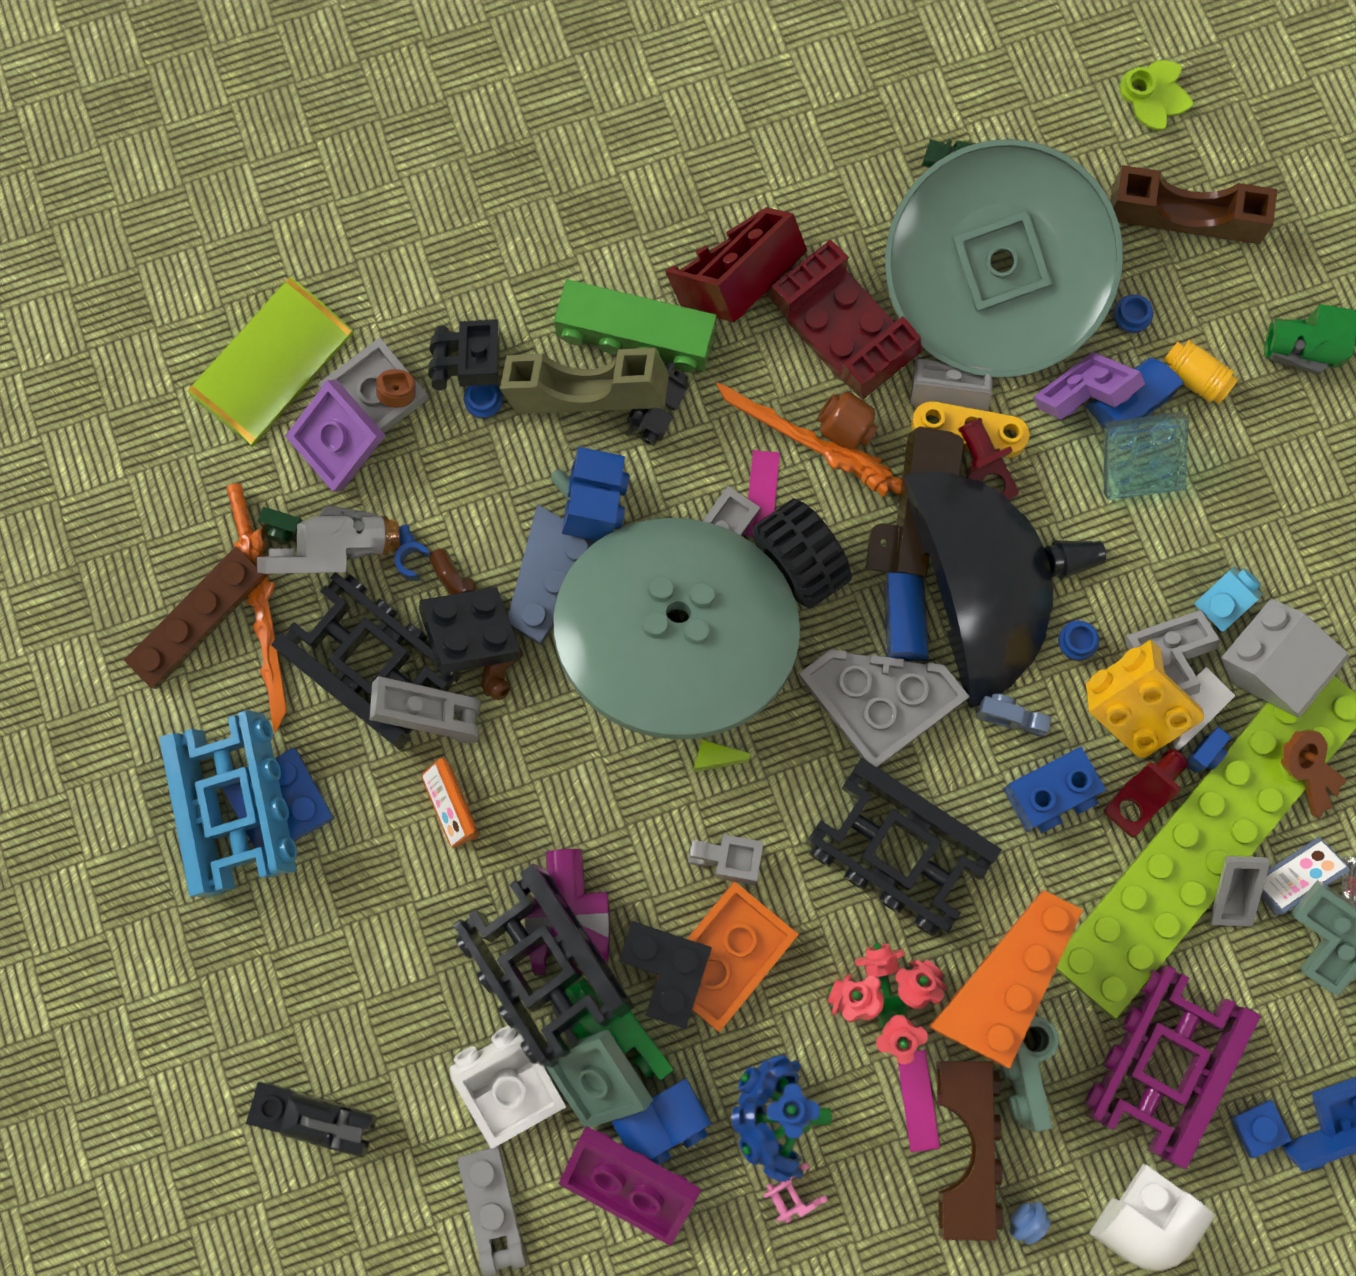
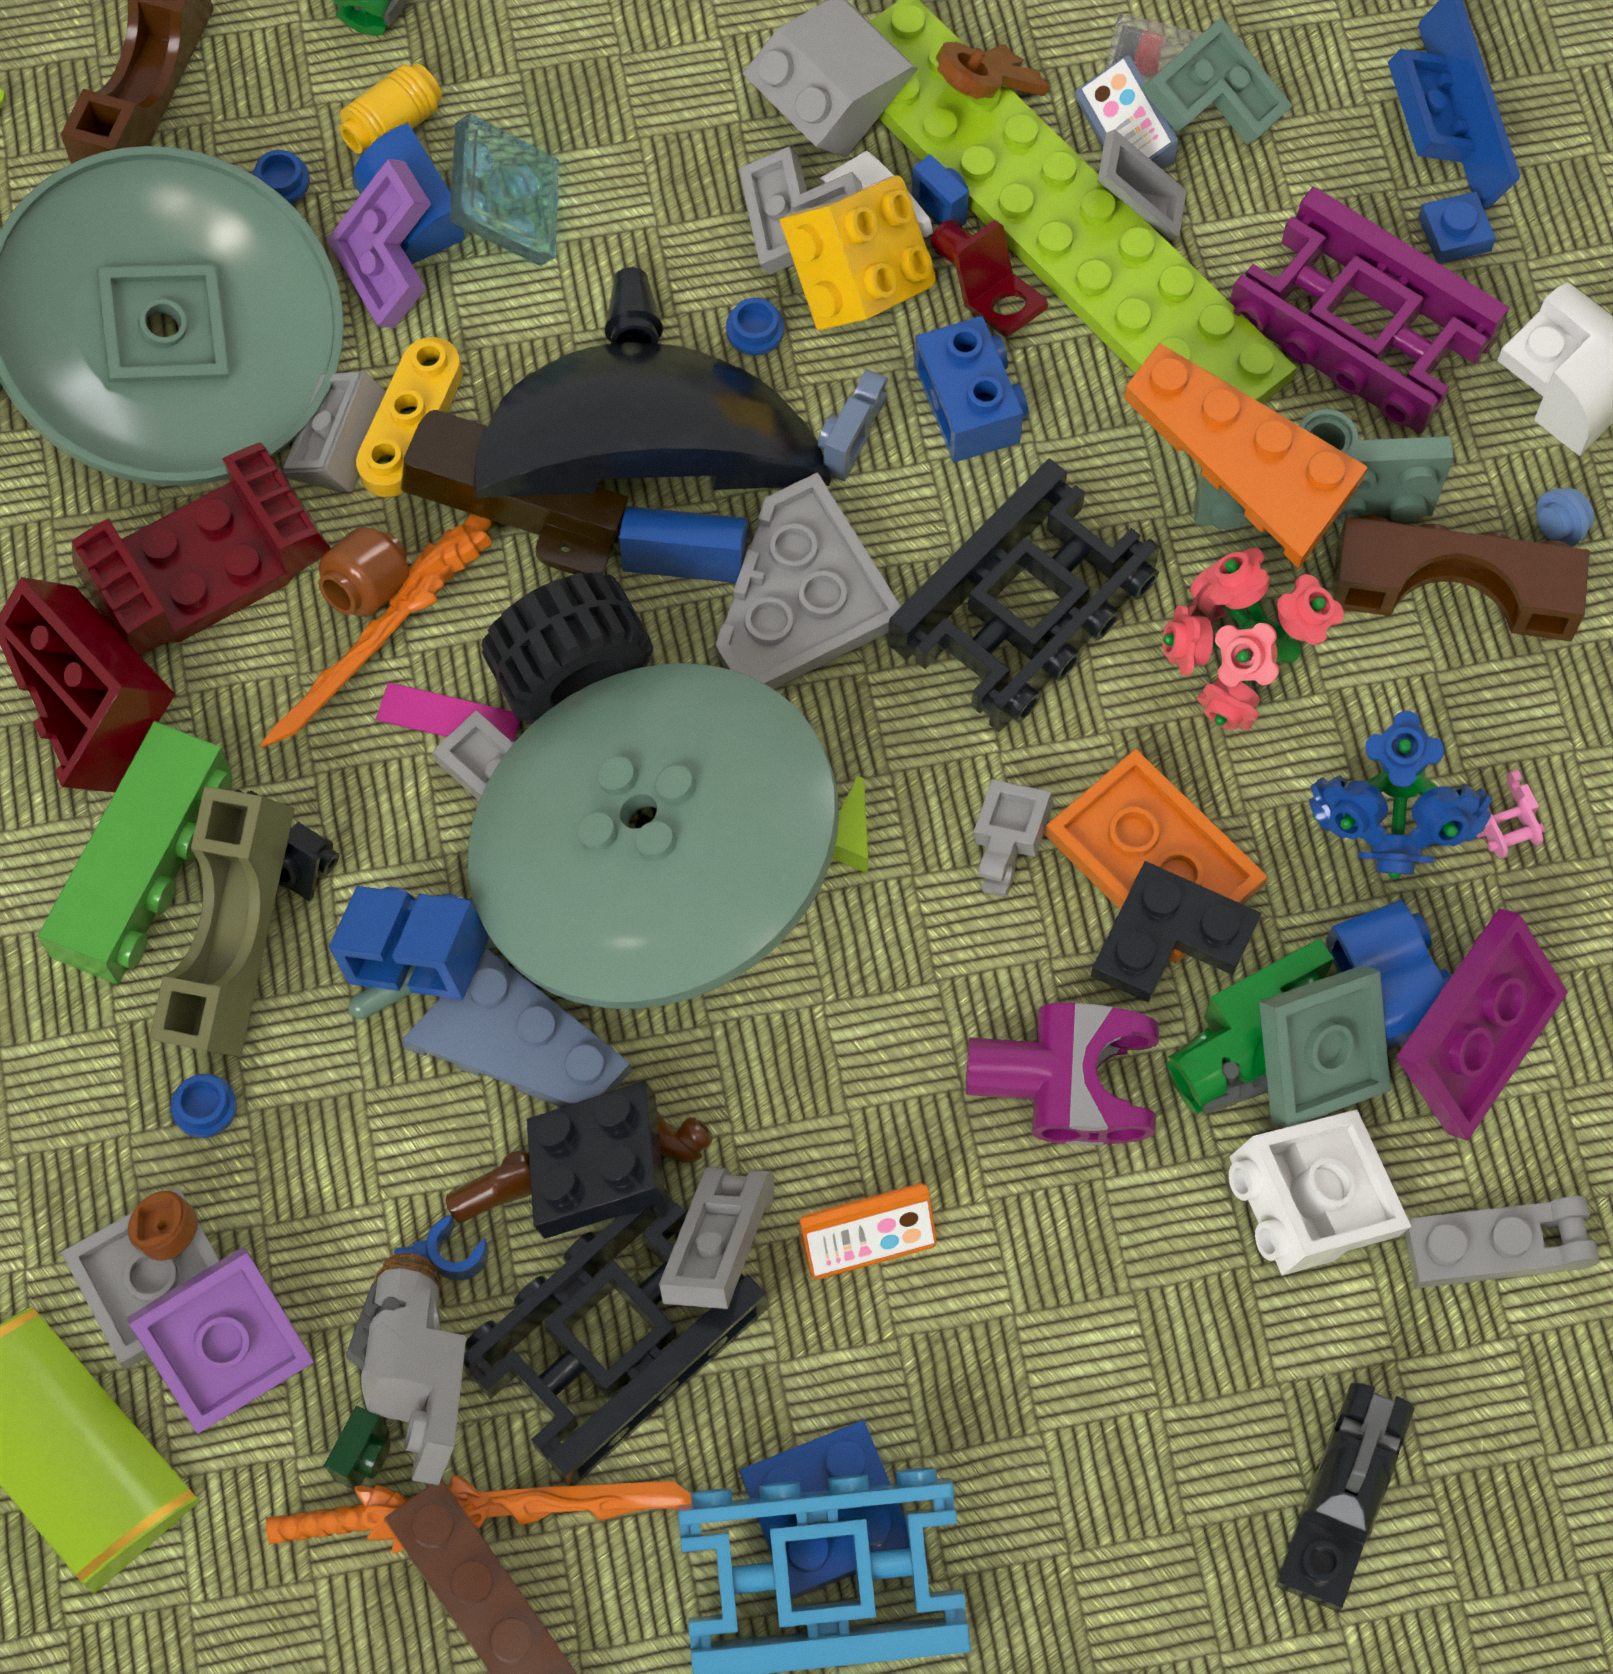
camera: 85 degrees left, 10 degrees down
black plate [428,319,500,391] -> none
black fence [453,863,635,1068] -> none
dark pink sticker [898,1050,940,1152] -> none
dark red bracket [958,417,1019,500] -> none
medium azure bracket [1194,566,1263,632] -> none

